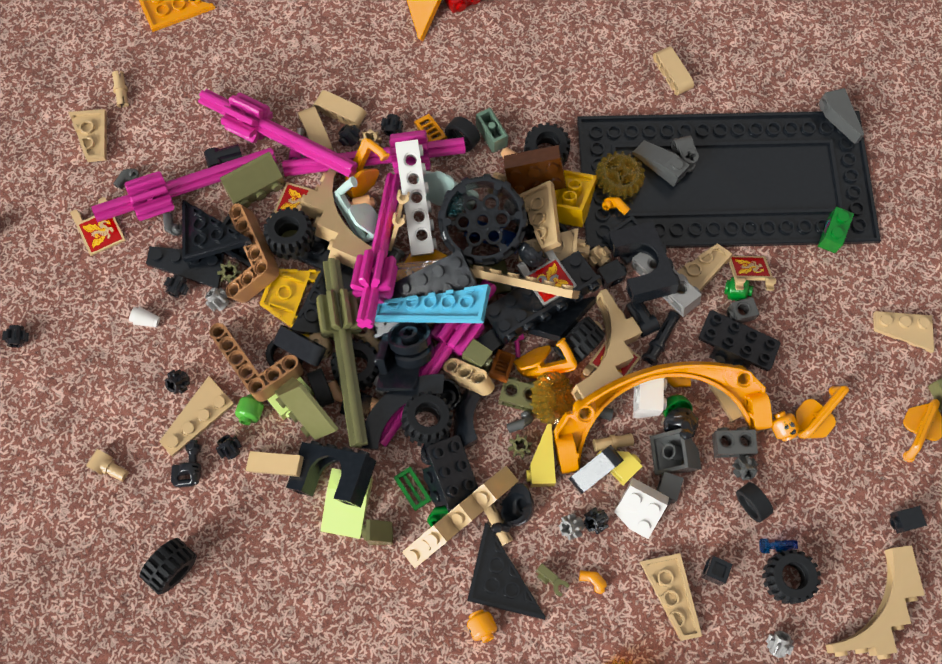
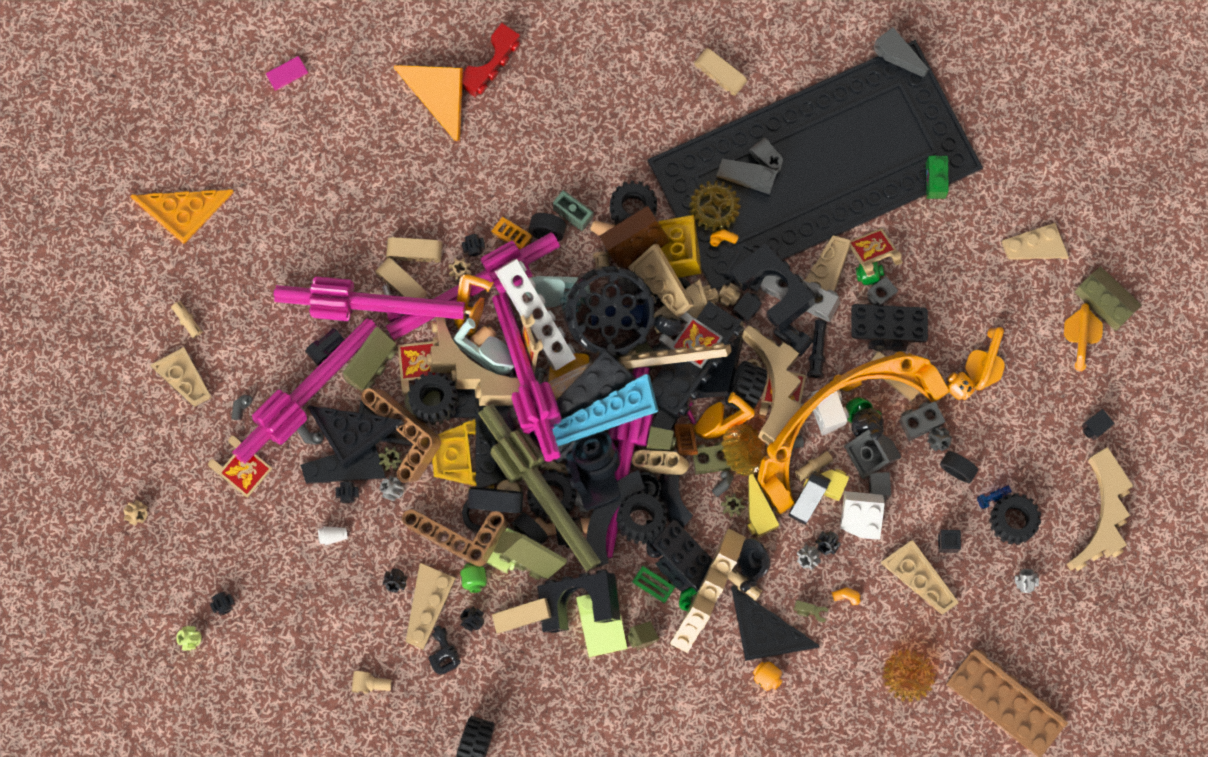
camera: 25 degrees left, 5 degrees up
black gear [338,124,360,147] -> none

